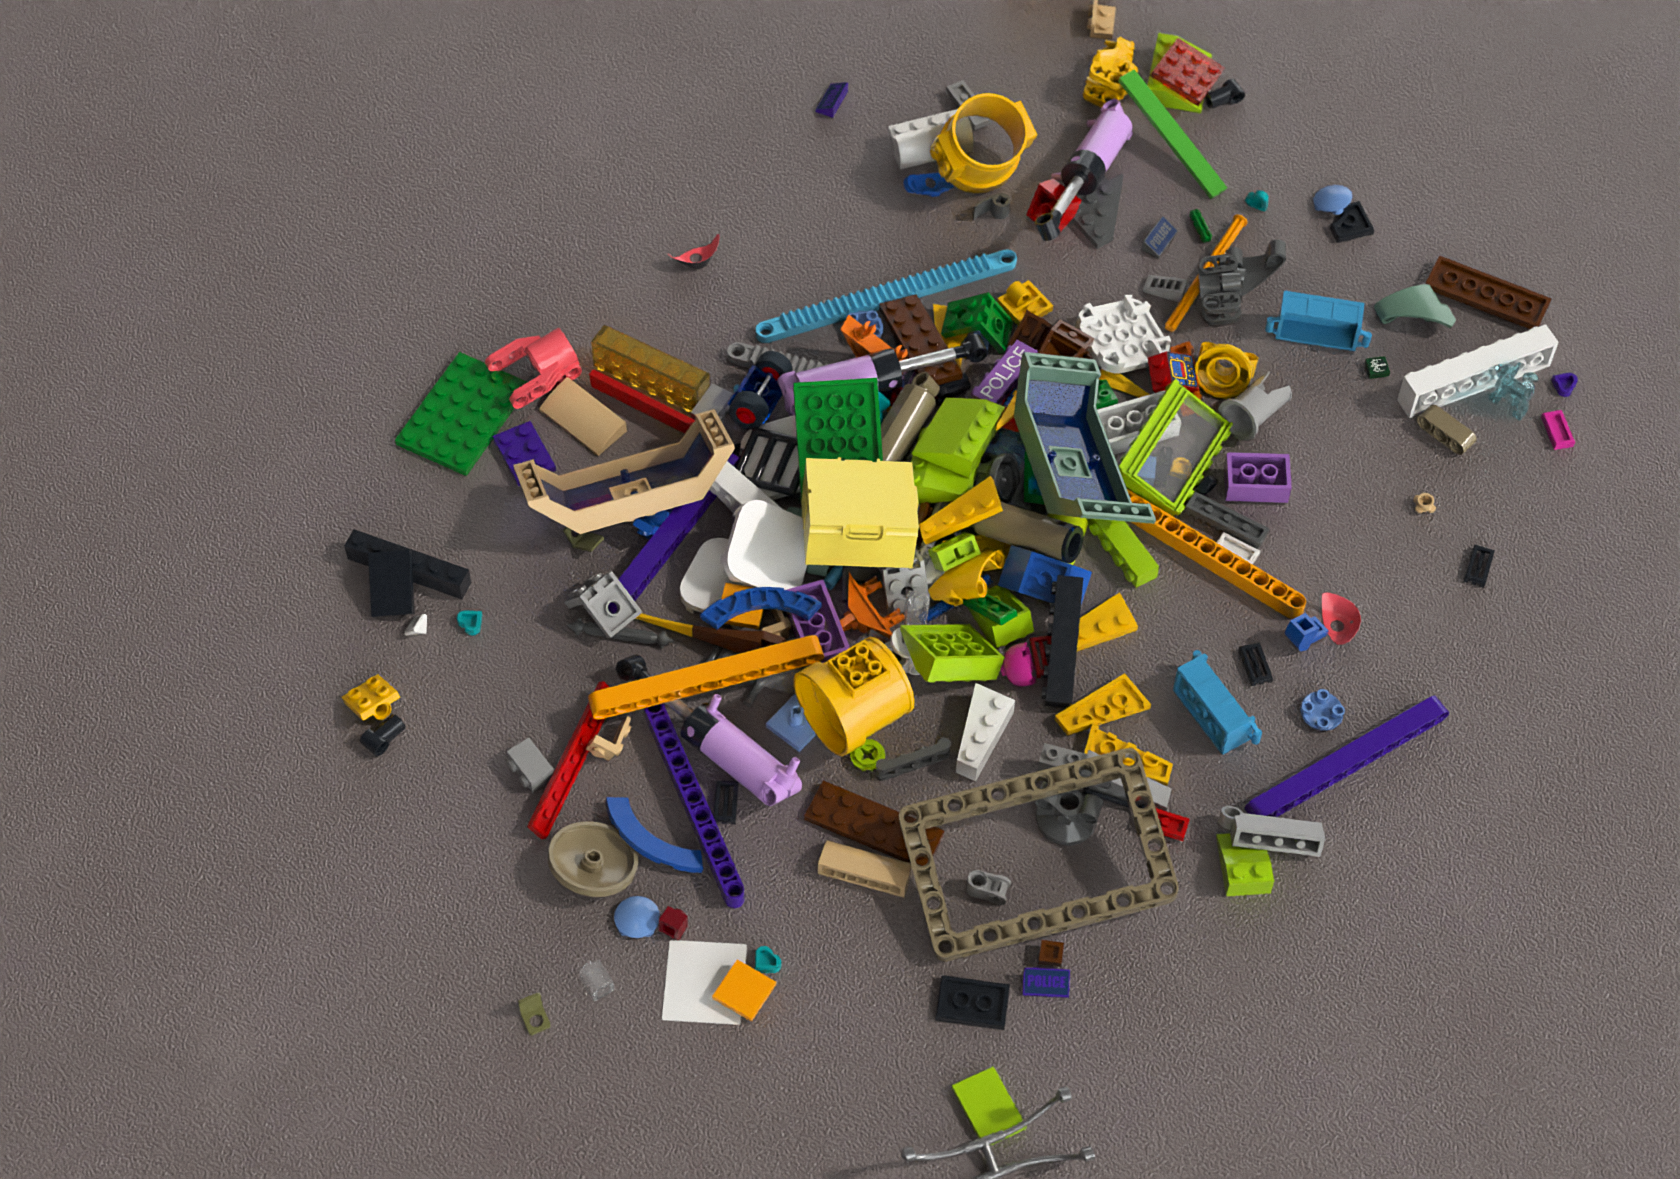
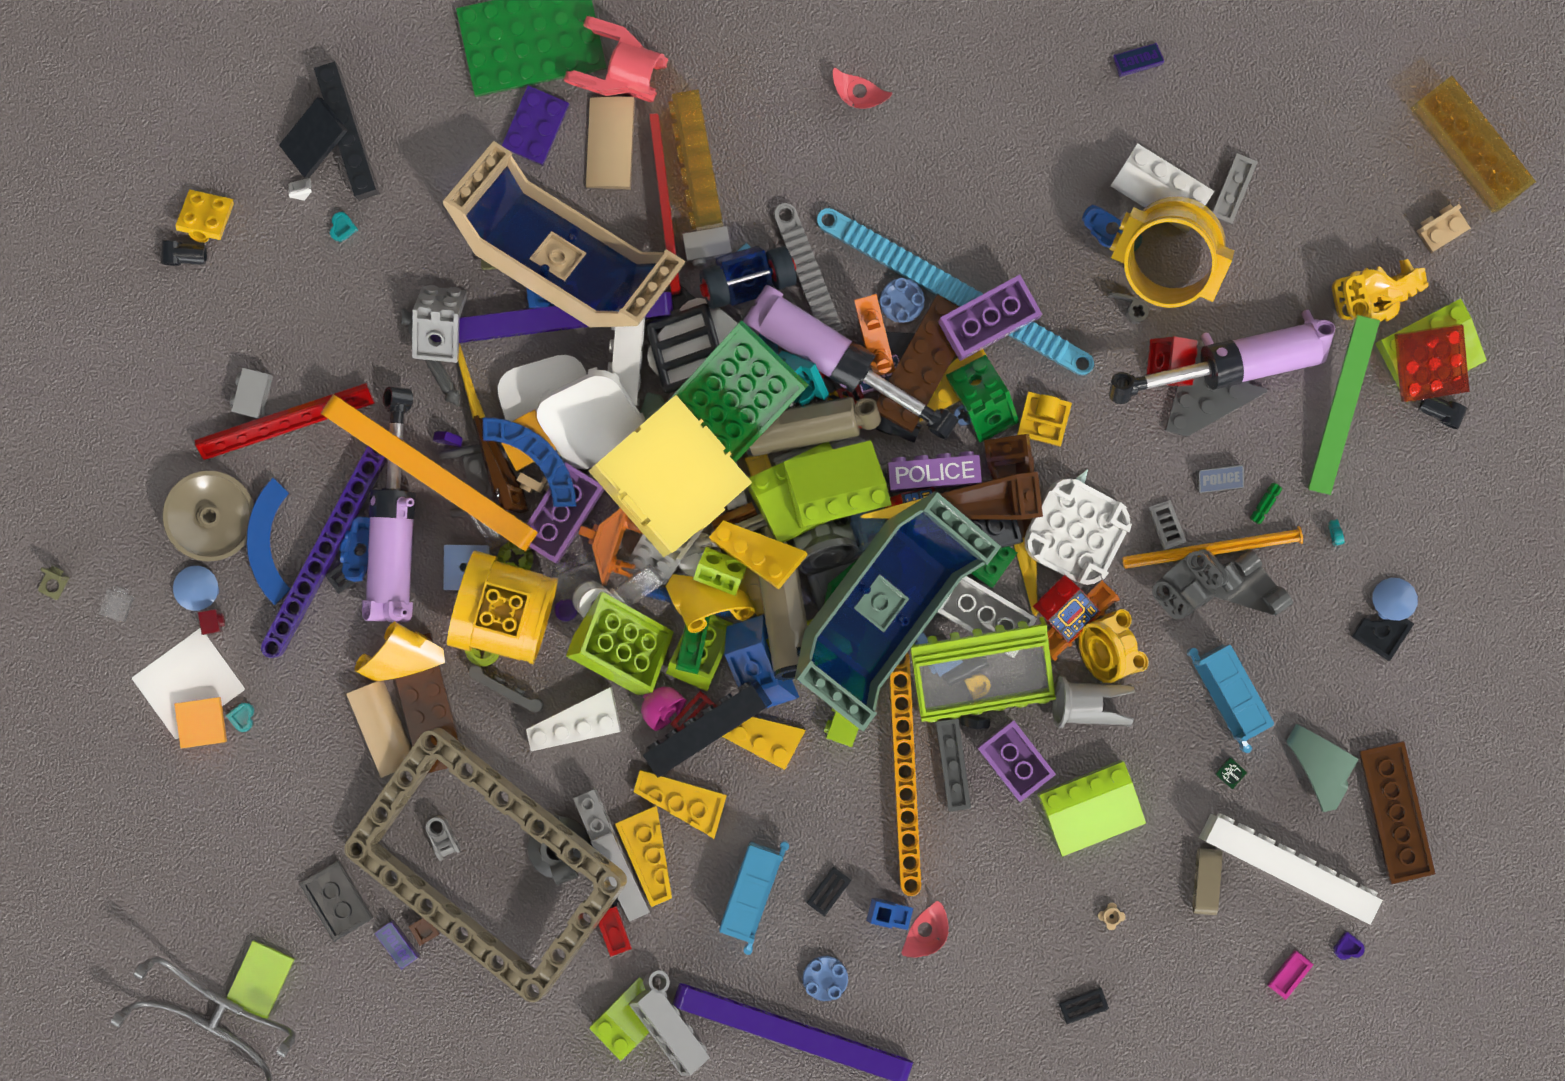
camera: 50 degrees right, 30 degrees up
tan bracket [586,716,631,761] -> none
white tile [1216,532,1260,564] -> none
clear light blue animal [1489,362,1539,421] -> none
none -> blue piece [340,517,370,582]
none -> yellow panel [354,621,445,681]
none -> dark purple tile [433,431,463,447]
none -> medium lavender brick [938,275,1042,361]
none -> slope [1037,760,1146,857]

